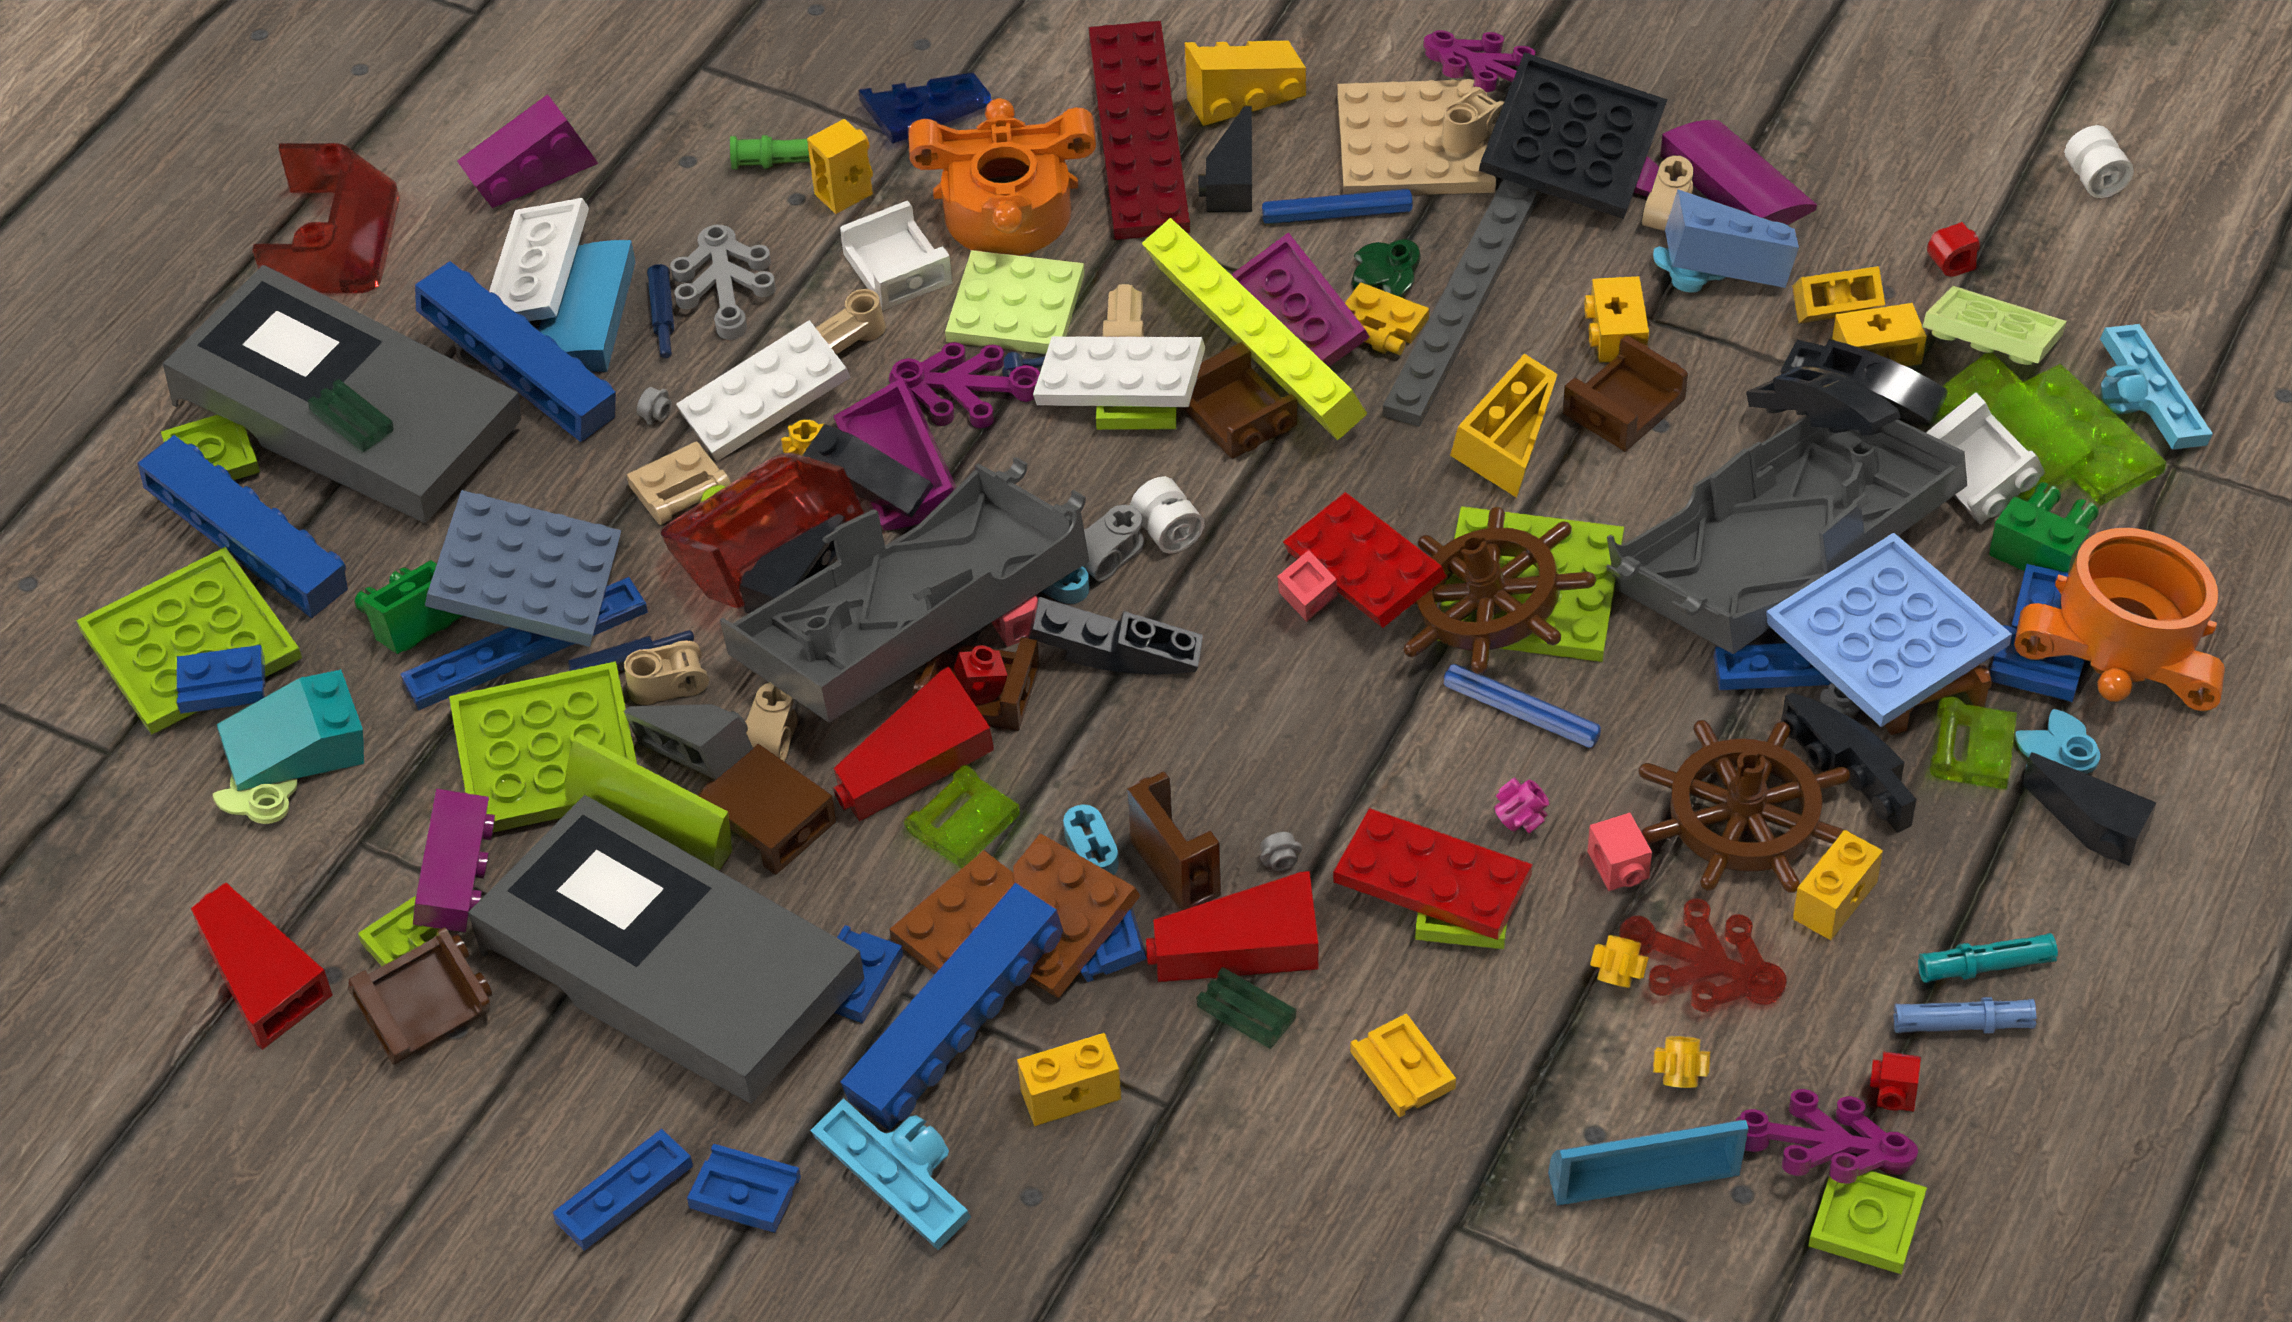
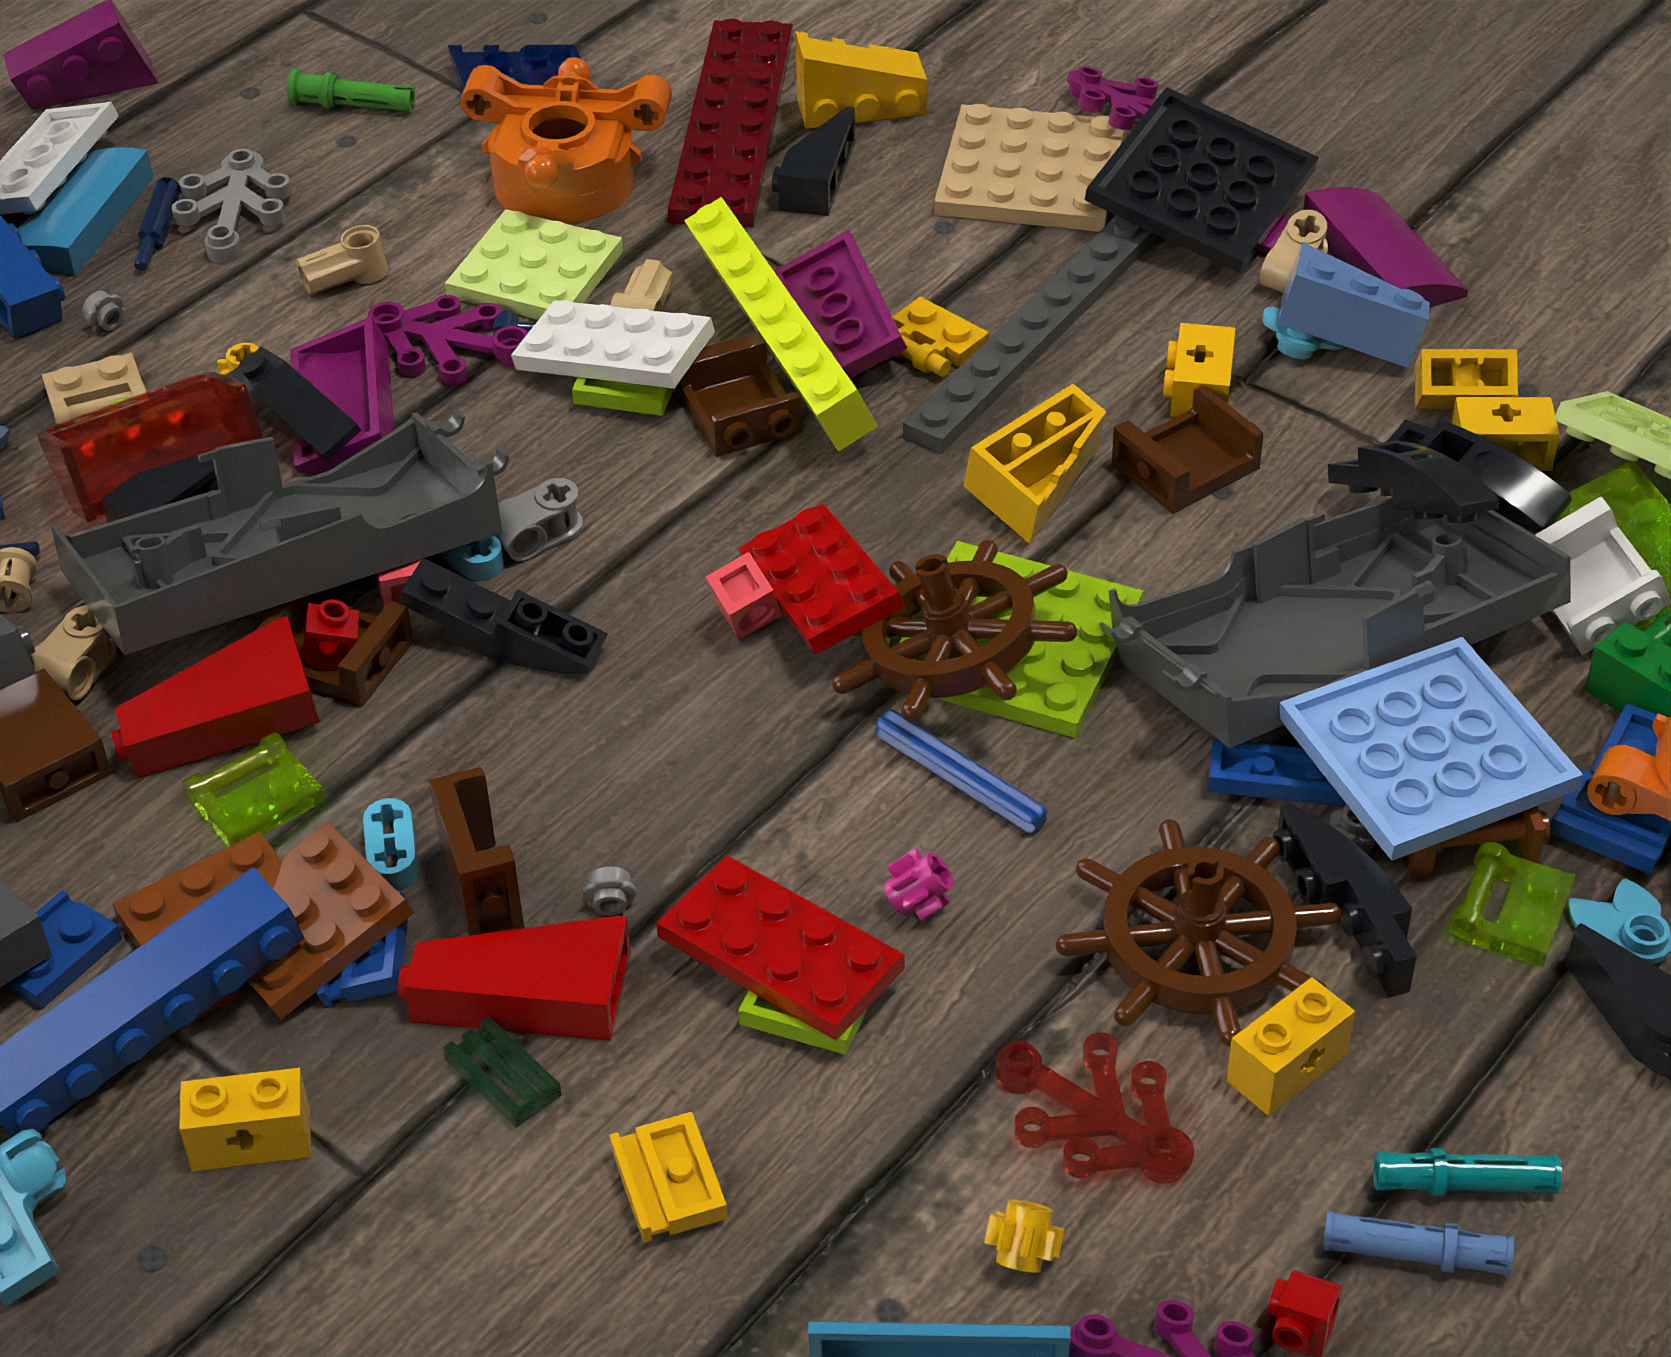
camera: 10 degrees right, 5 degrees down
white plate [676,320,851,462] -> none
yellow brick [807,119,873,214] -> none
white panel [840,201,952,311] -> none
white wheel [1130,476,1204,554] -> none
blue axle [1262,189,1413,224] -> none
dark green plate [1352,239,1421,297] -> none
tan piece [1442,87,1504,154] -> none
coral brick [1587,813,1652,891] -> none
yellow gear [1590,935,1649,988] -> none
red plate [1927,222,1980,277] -> none

